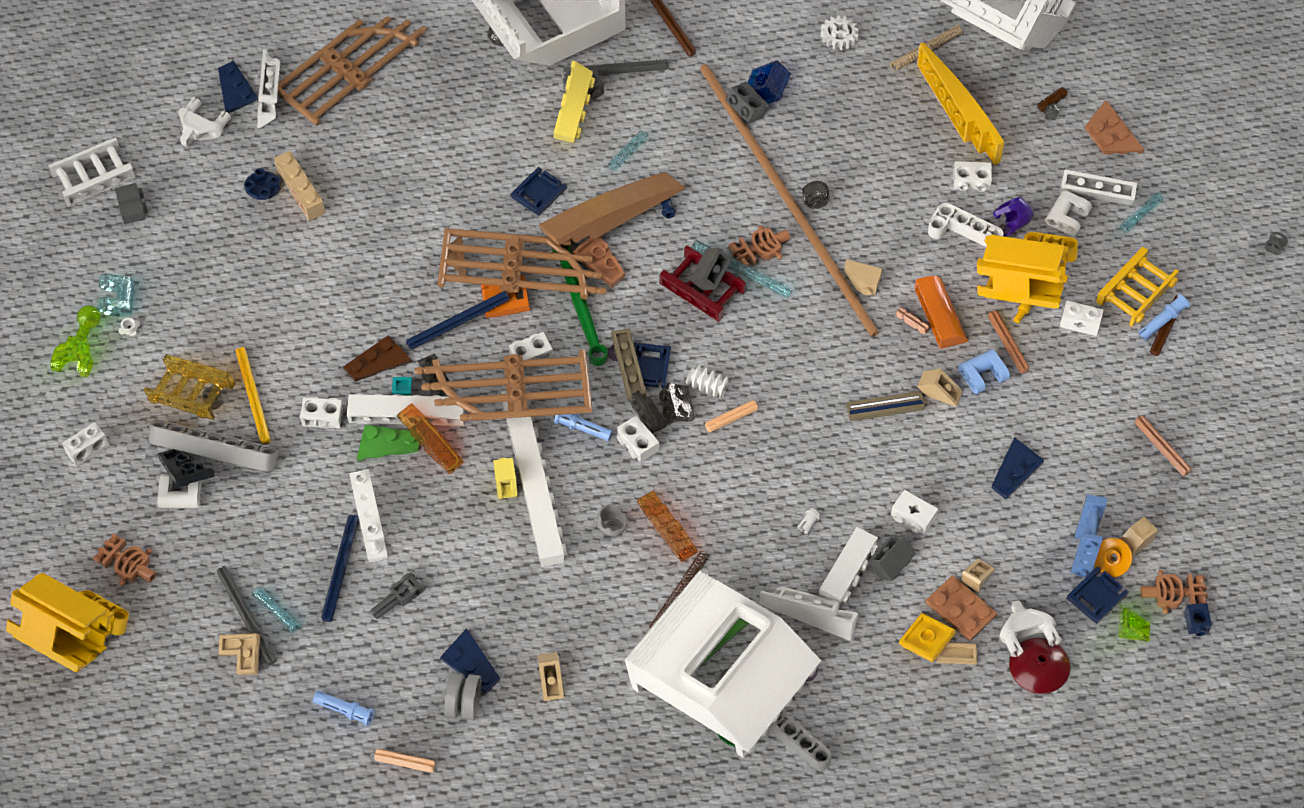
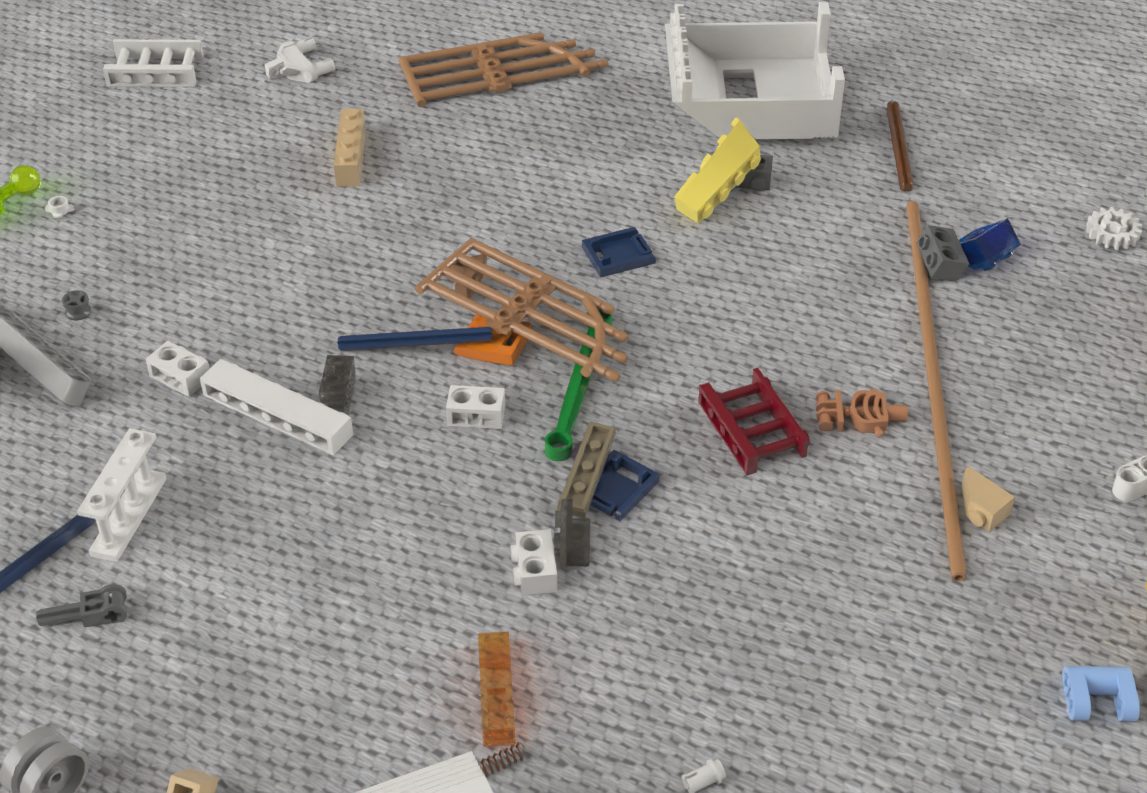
camera: 30 degrees right, 15 degrees down
clear light blue connector [97,273,134,317] -> none
dark grey brick [115,183,148,224] -> none
clear yellow fence [143,354,236,420] -> none
dark blue wing [218,61,258,114] -> none
yellow axle [235,347,271,445] -> none
dark blue dish [244,168,281,200] -> none
white wedge [258,50,280,128] -> none
reddish brown wing [343,335,412,382] -> none
bright green wing [357,425,422,461] -> none
teal tile [392,377,412,396] -> none
clear orange slope [397,403,464,475] -> none
medium nougat piece [414,350,593,421] -> none
dark blue wing [440,628,500,694] -> none
light yellow brick [493,458,517,499] -> none
white brick [501,391,567,567] -> none
medium nougat slope [539,172,685,245] -> none
light blue pin [554,414,613,442] -> none
dark grey axle [563,59,668,78] -> none
nougat wing [572,236,625,288] -> none
light grey hair [597,504,627,536] -> none
clear light blue axle [608,131,647,171] -> none
clear smoke bracket [659,383,695,425] -> none
dark blue pin [661,197,676,219] -> none
white piece [686,365,728,400] -> none
dark grey brick [690,248,732,290] -> none
clear light blue axle [692,240,792,298] -> none
light nougat axle [705,400,758,432] -> none
clear smoke hair [802,181,830,209] -> none
dark tan tile [846,391,925,421] -> none
axle [896,307,930,334] -> none
orange brick [914,276,968,349] -> none
tan slope [917,368,963,406] -> none

